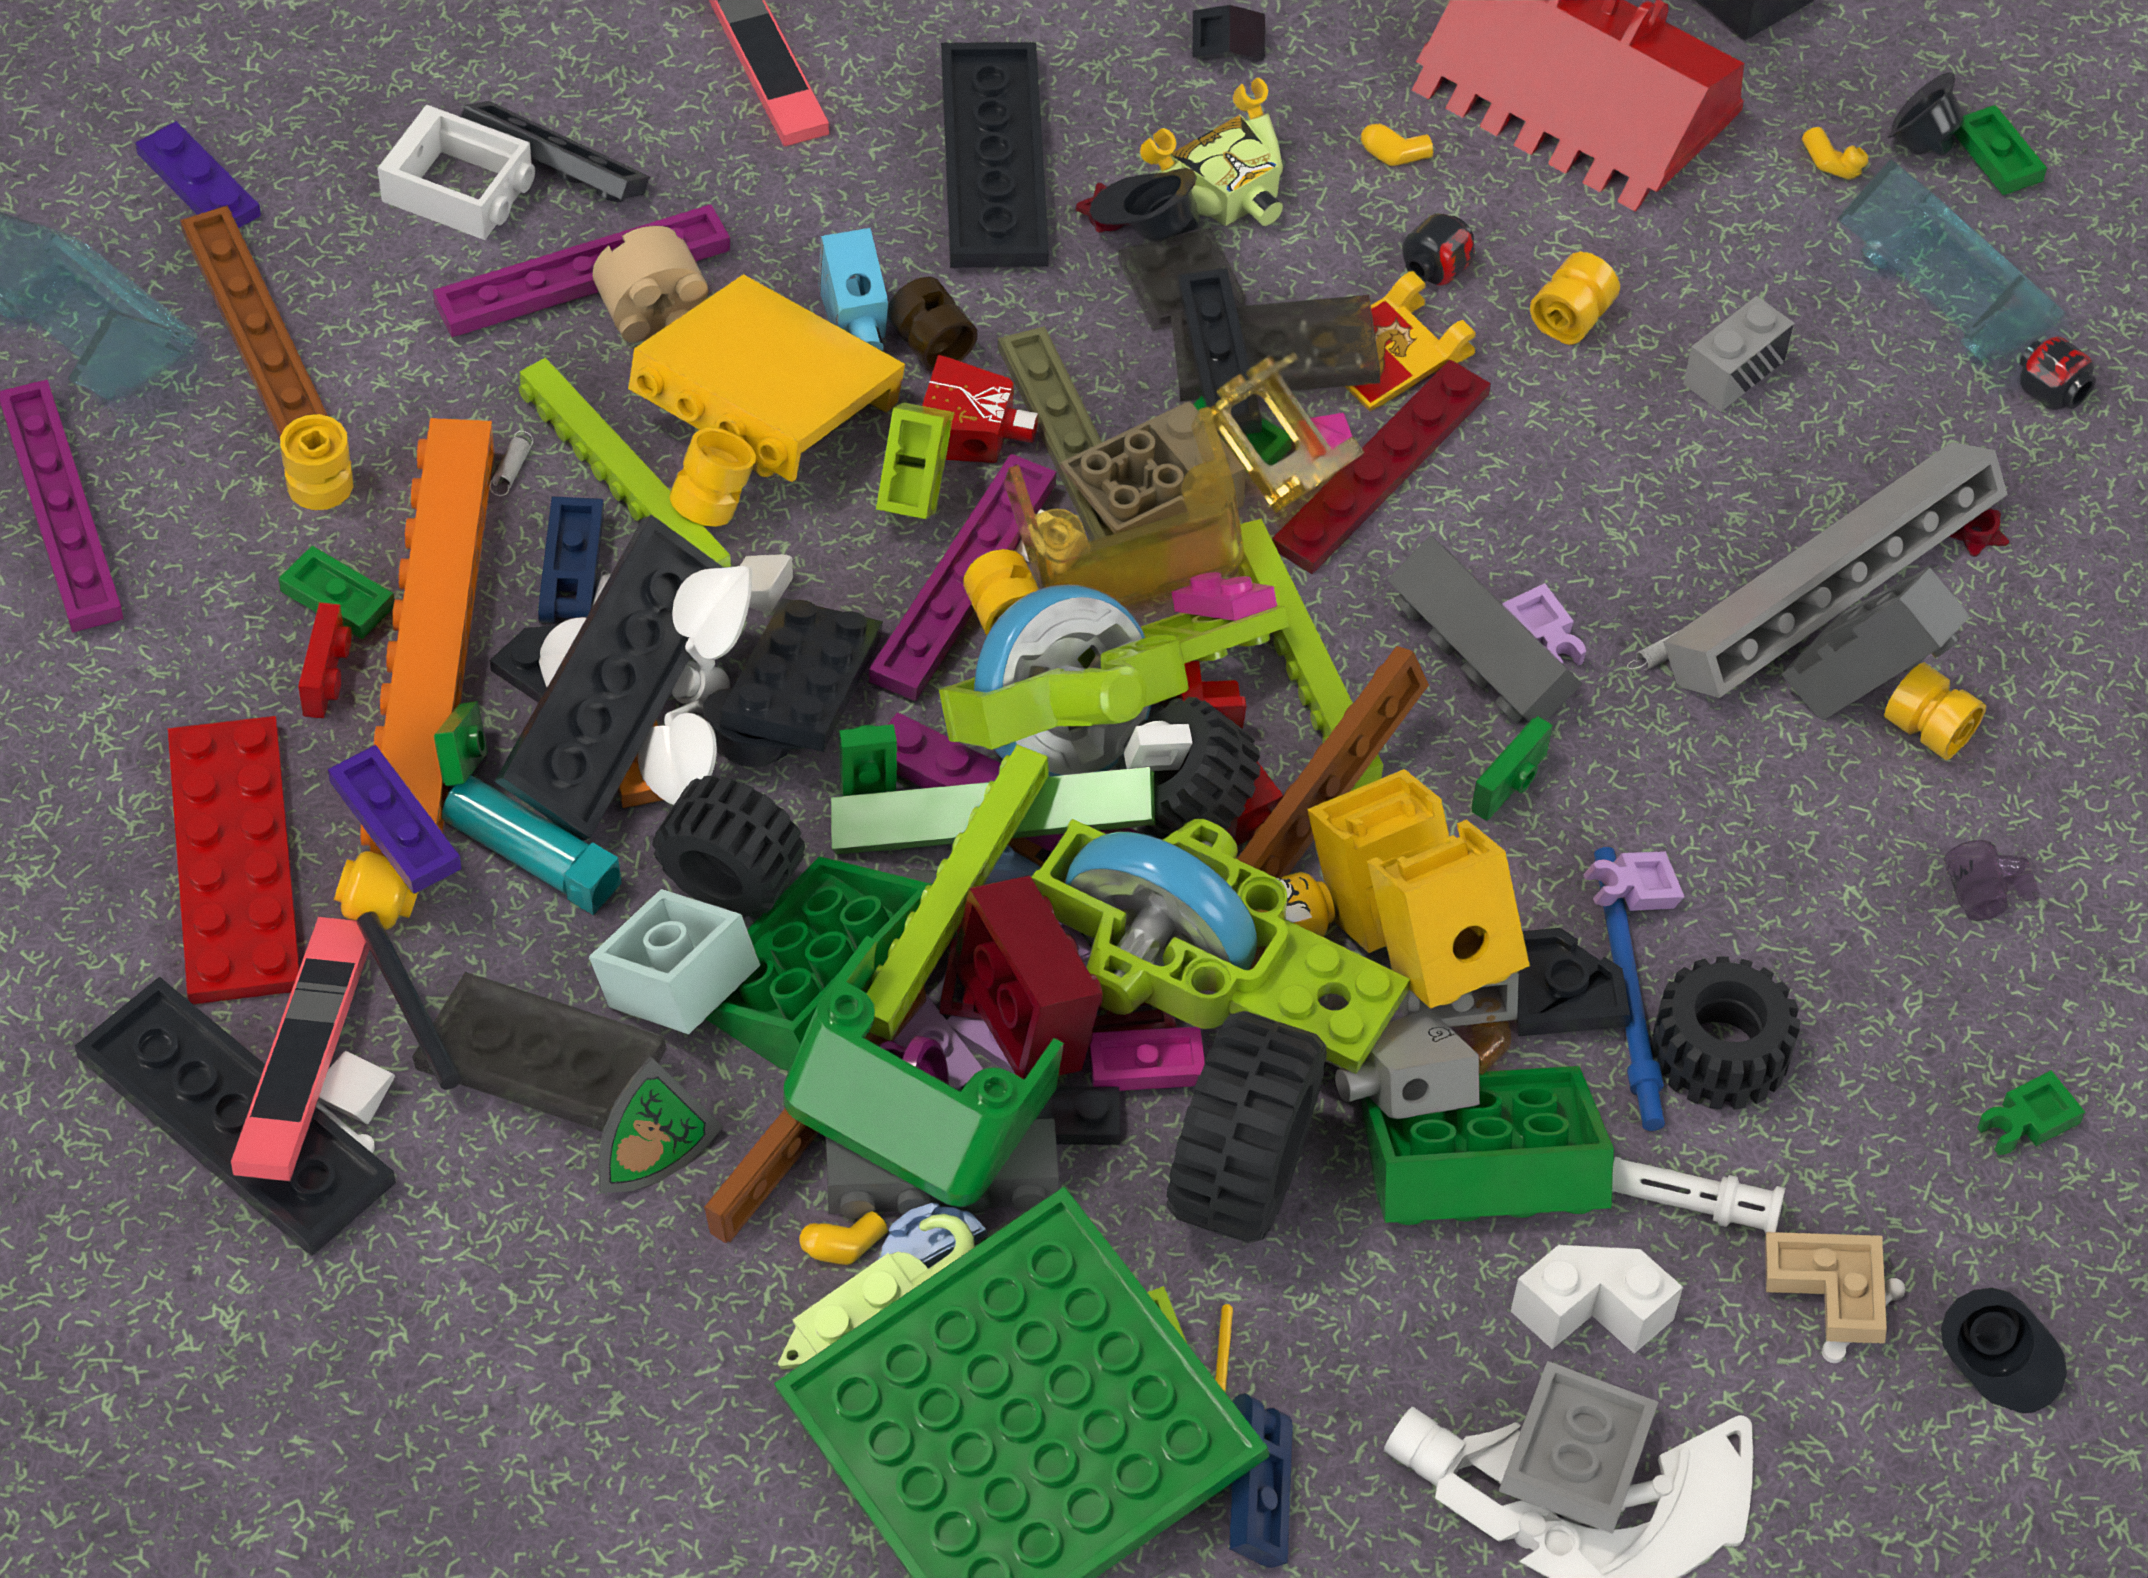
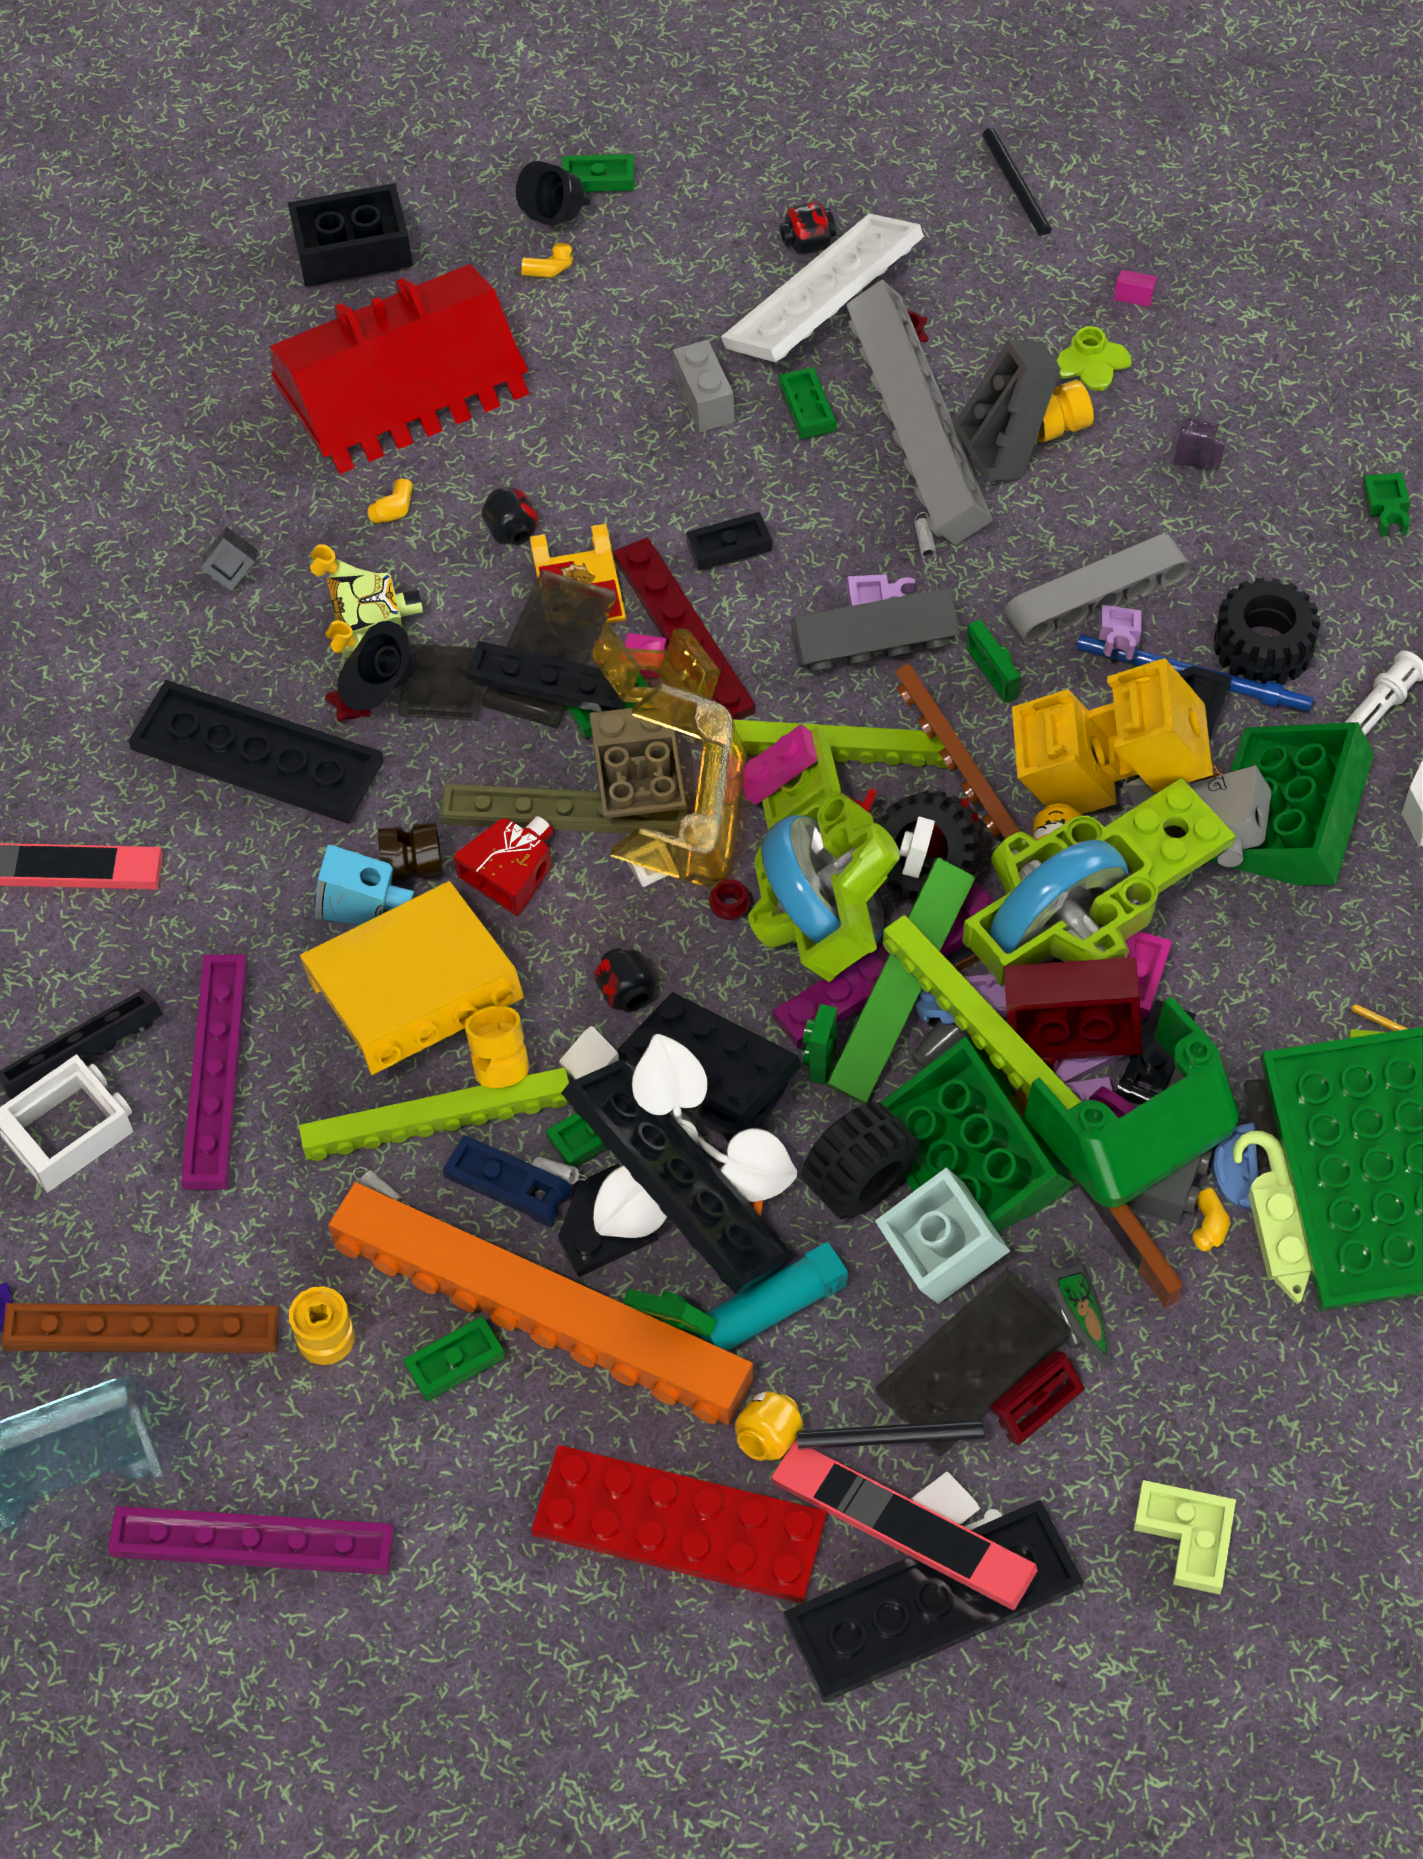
camera: 60 degrees left, 5 degrees up
red plate [298,602,351,718] -> none
dark purple plate [328,745,462,894] -> none
tan brick [593,226,708,342] -> none
magenta plate [869,454,1057,701] -> none
lime brick [876,403,954,519] -> none
yellow wheel [963,549,1039,636] -> none
black tyre [1166,1011,1327,1244] -> none
yellow wheel [1529,251,1620,345] -> none
clear light blue windscreen [1837,159,2066,361] -> none
none -> black head [594,948,657,1013]
none -> black plate [686,512,772,571]
none -> white plate [721,214,924,362]
none -> green plate [778,367,836,439]
none -> dark red tile [990,1350,1085,1446]
none -> light grey beam [1004,534,1191,646]
none -> lime plate [1057,326,1131,391]
none -> yellowish green plate [1134,1480,1236,1594]

